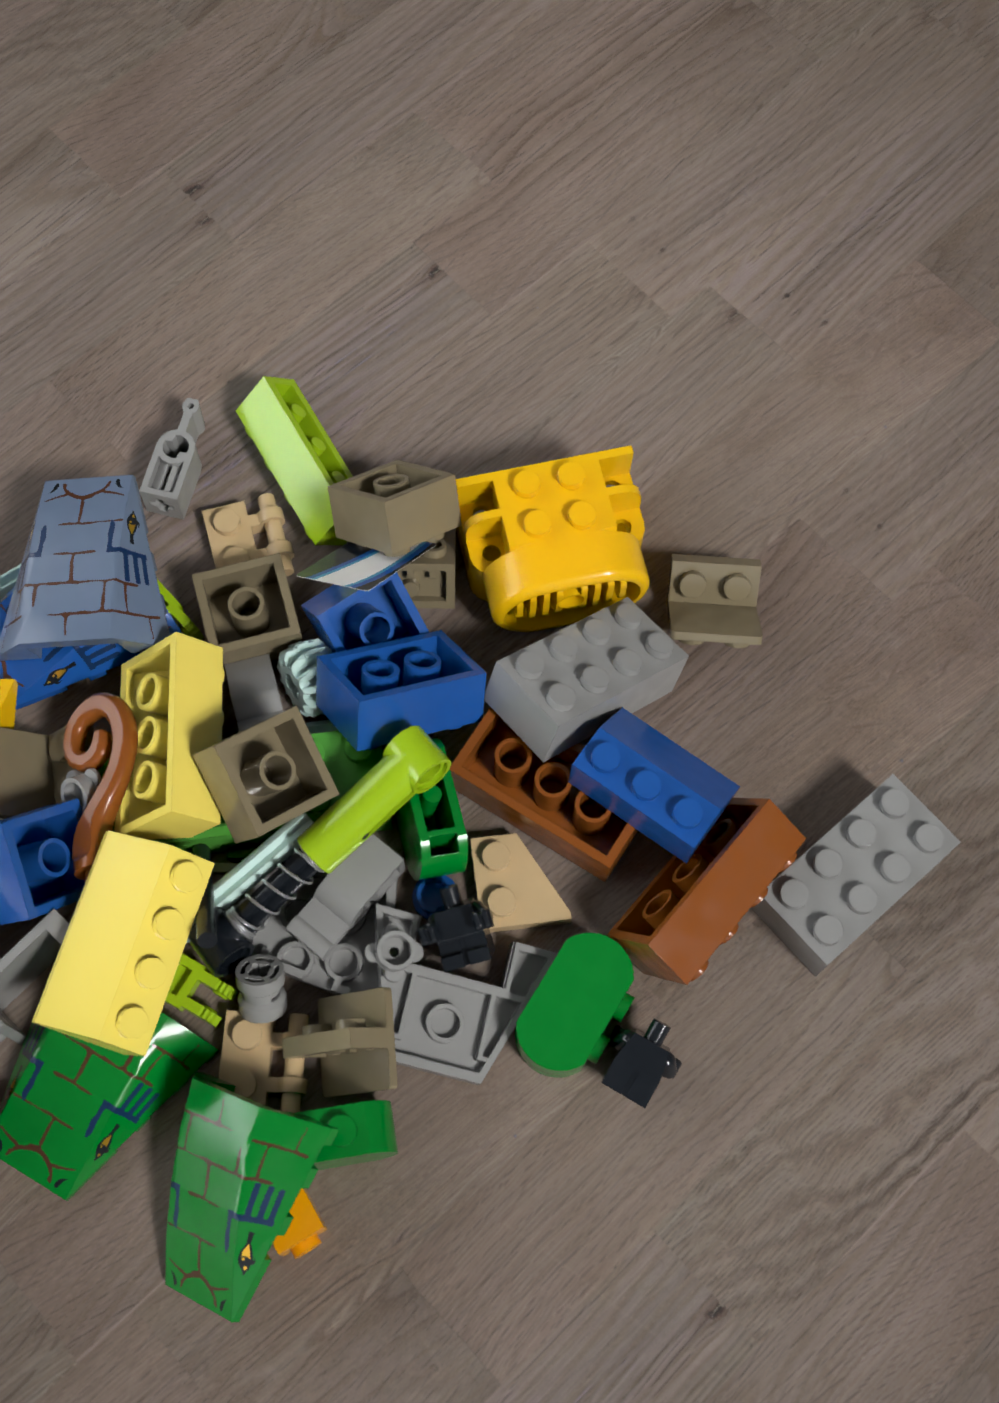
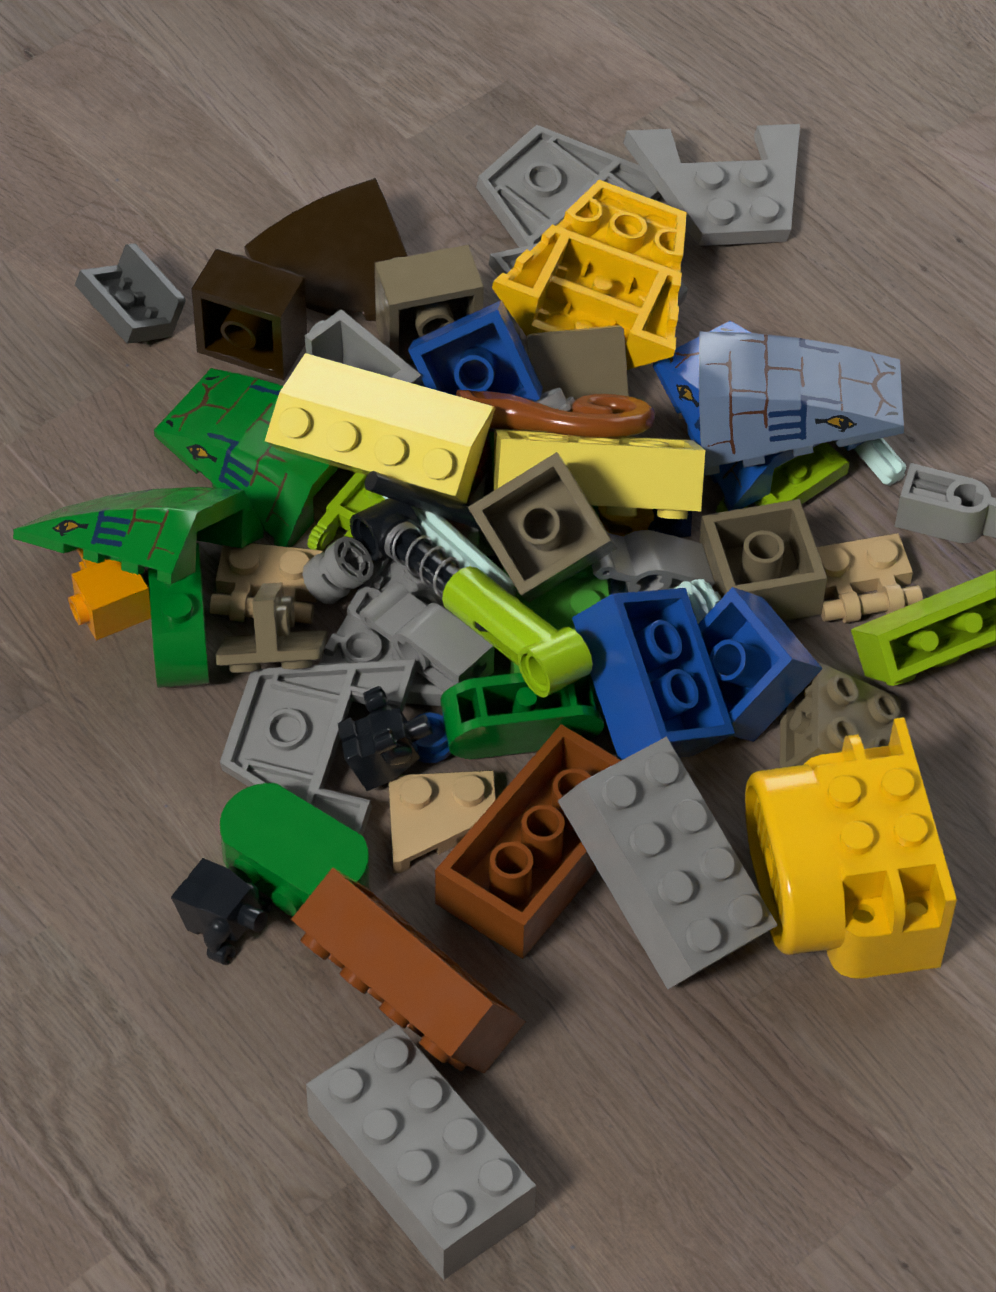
camera: 95 degrees right, 15 degrees down
sticker [296,542,436,591] -> none
dark tan brick [327,460,462,557] -> none
light grey plate [364,923,423,982] -> none
blue slope [569,707,740,864] -> none
dark tan bracket [667,554,763,648] -> none

